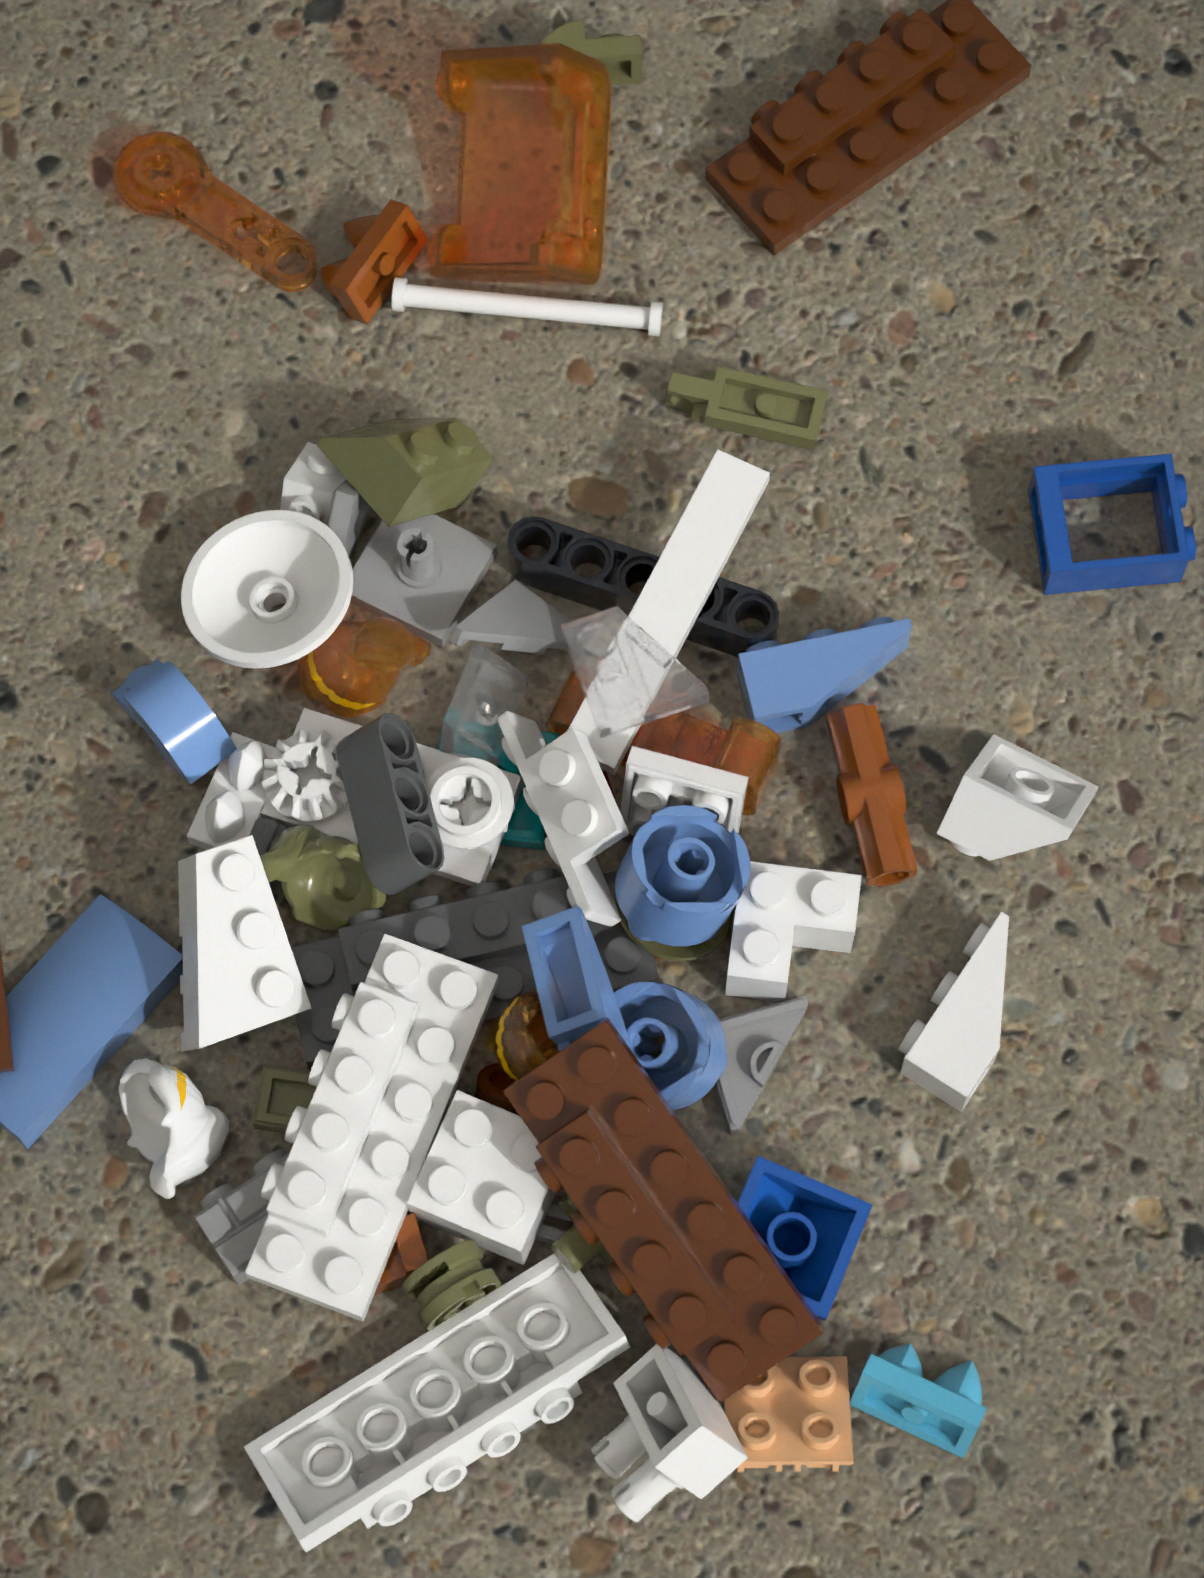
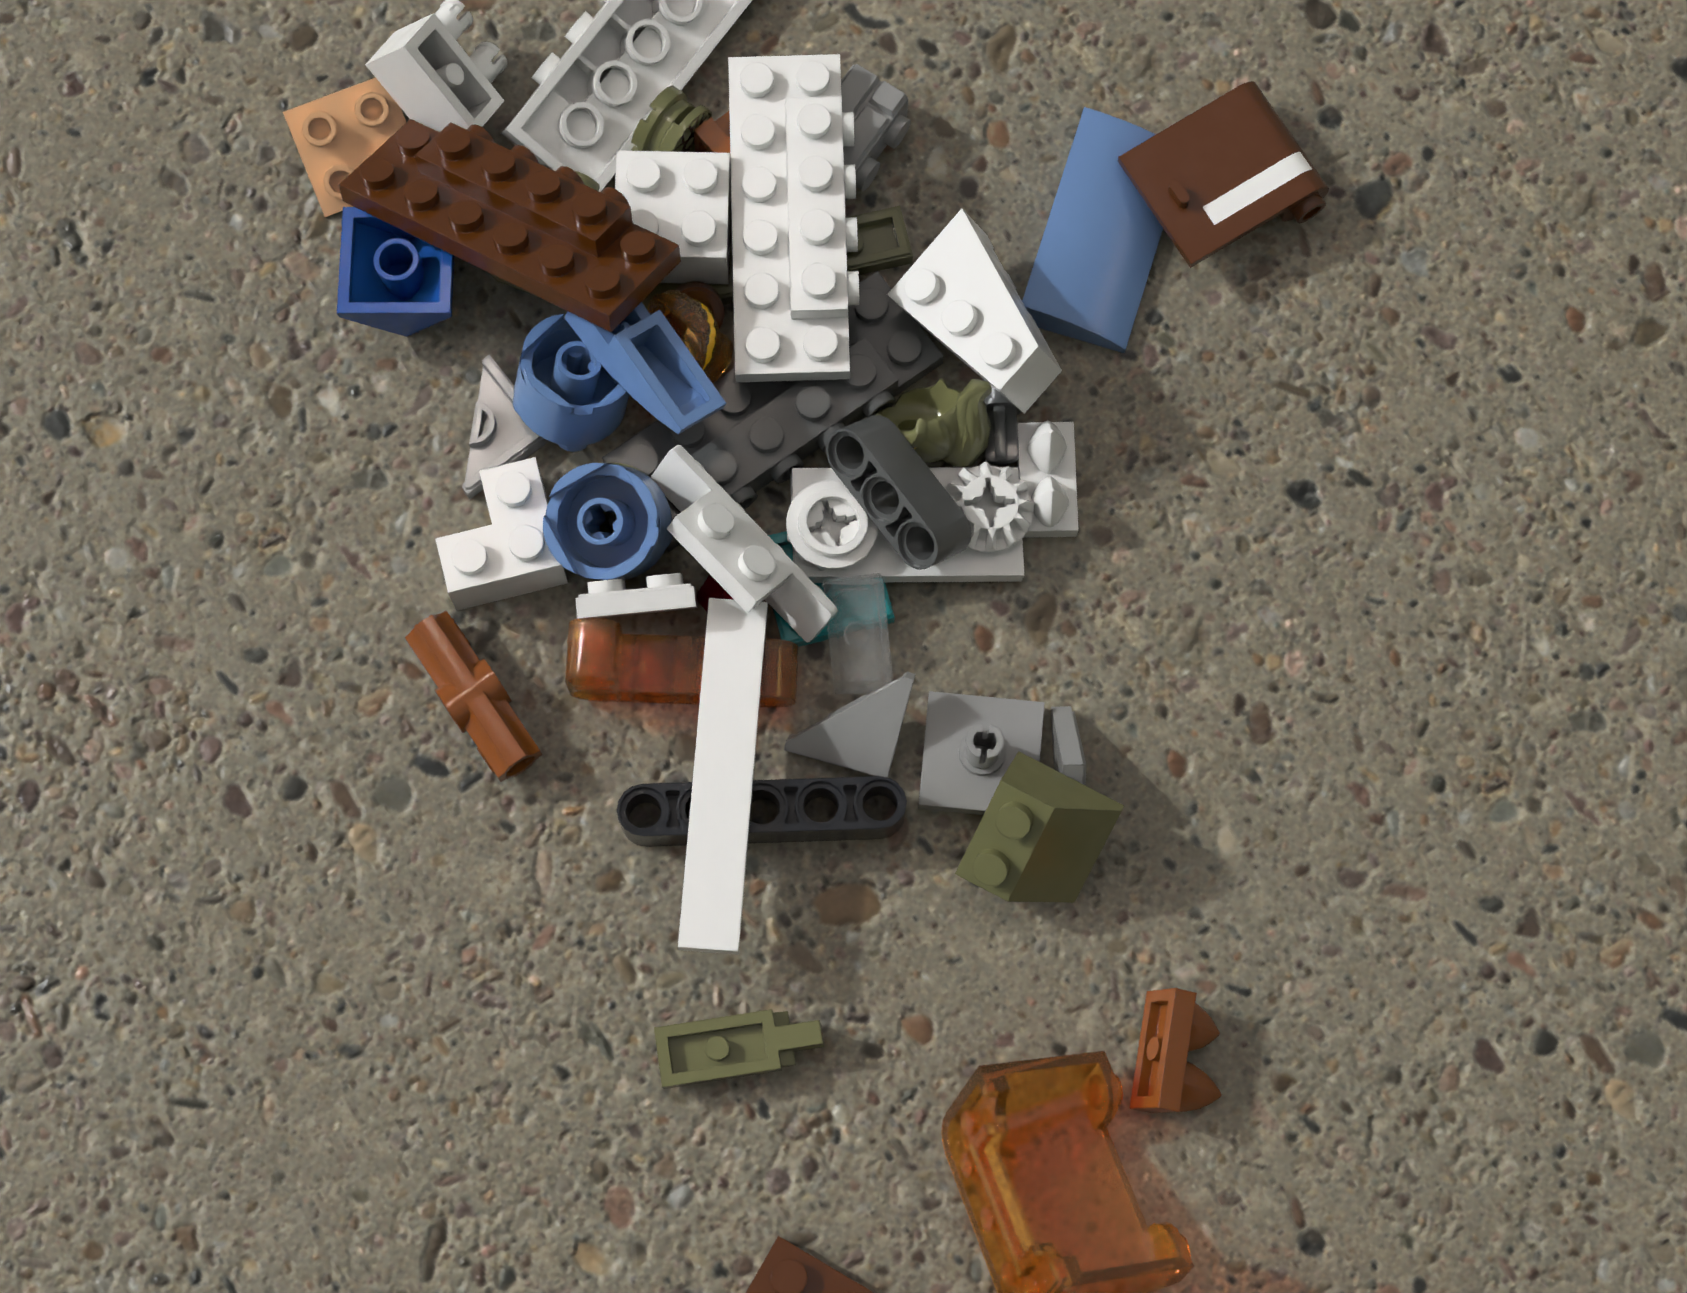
camera: 155 degrees right, 5 degrees up
medium blue brick [111,659,237,784] -> none
clear orange beam [112,132,317,292] -> none
white hair [119,1058,229,1199] -> none
white dish [181,510,354,669] -> none
white bracket [280,442,346,525] -> none
clear orange hair [298,616,431,717] -> none
white bar [392,277,663,336] -> none
clear wing [561,606,709,738] -> none
medium blue slope [737,617,912,739] -> none
medium azure tile [850,1343,987,1458] -> none
white slope [898,911,1009,1112] -> none
white slope [937,734,1099,861] -> none
blue window [1028,454,1196,595] -> none

